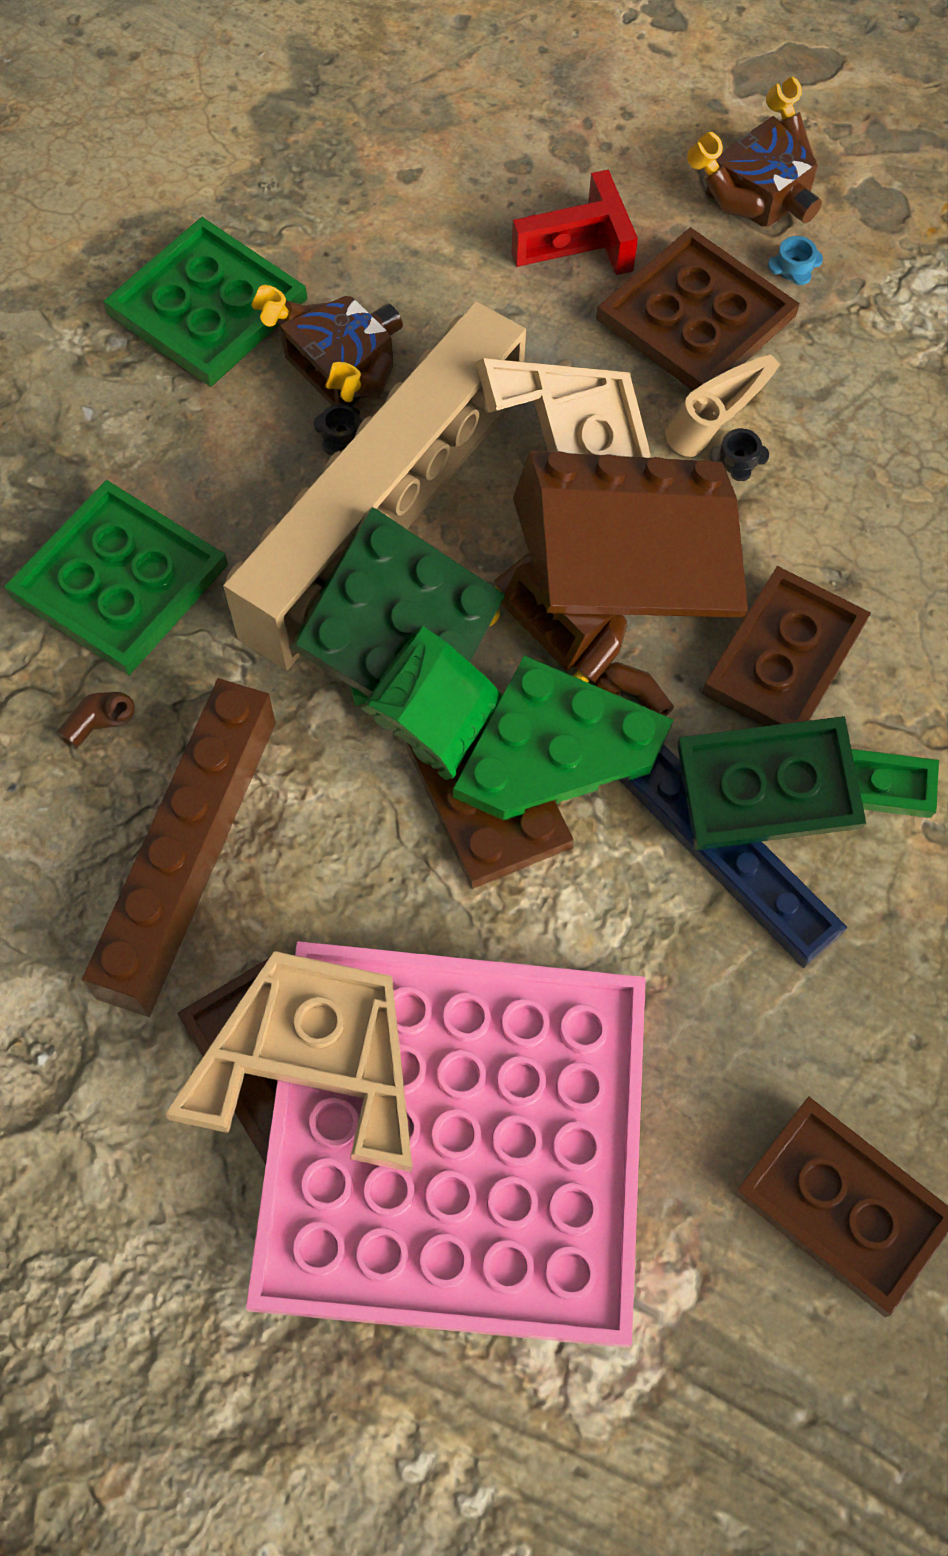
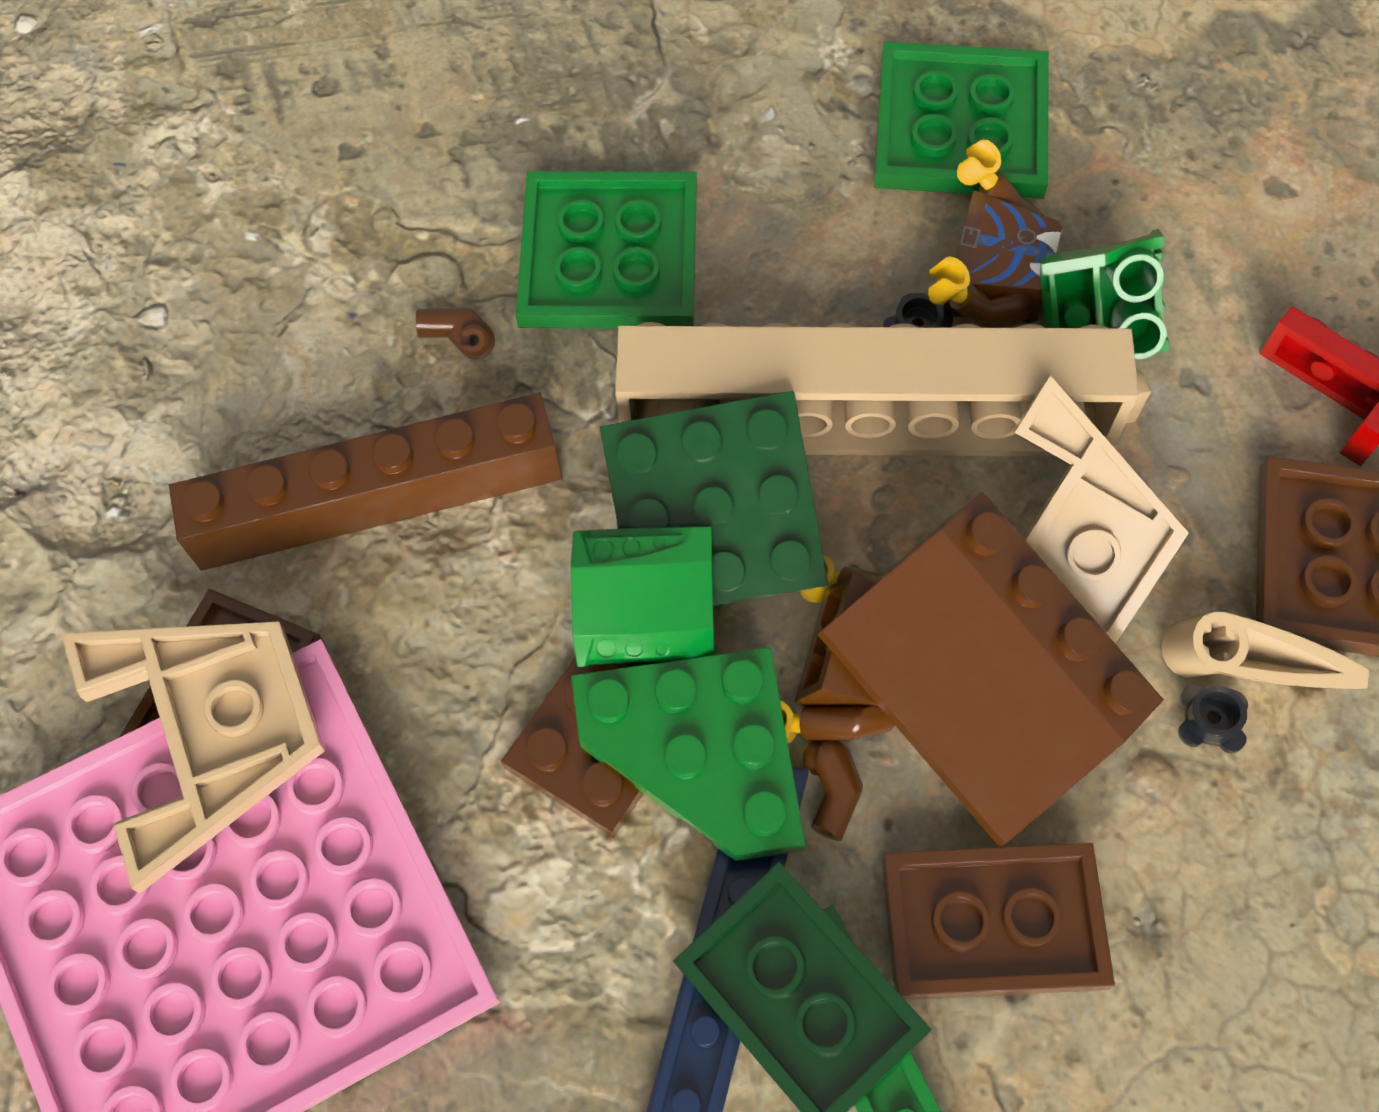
camera: 60 degrees right, 0 degrees up
none -> green slope [1039,229,1169,359]

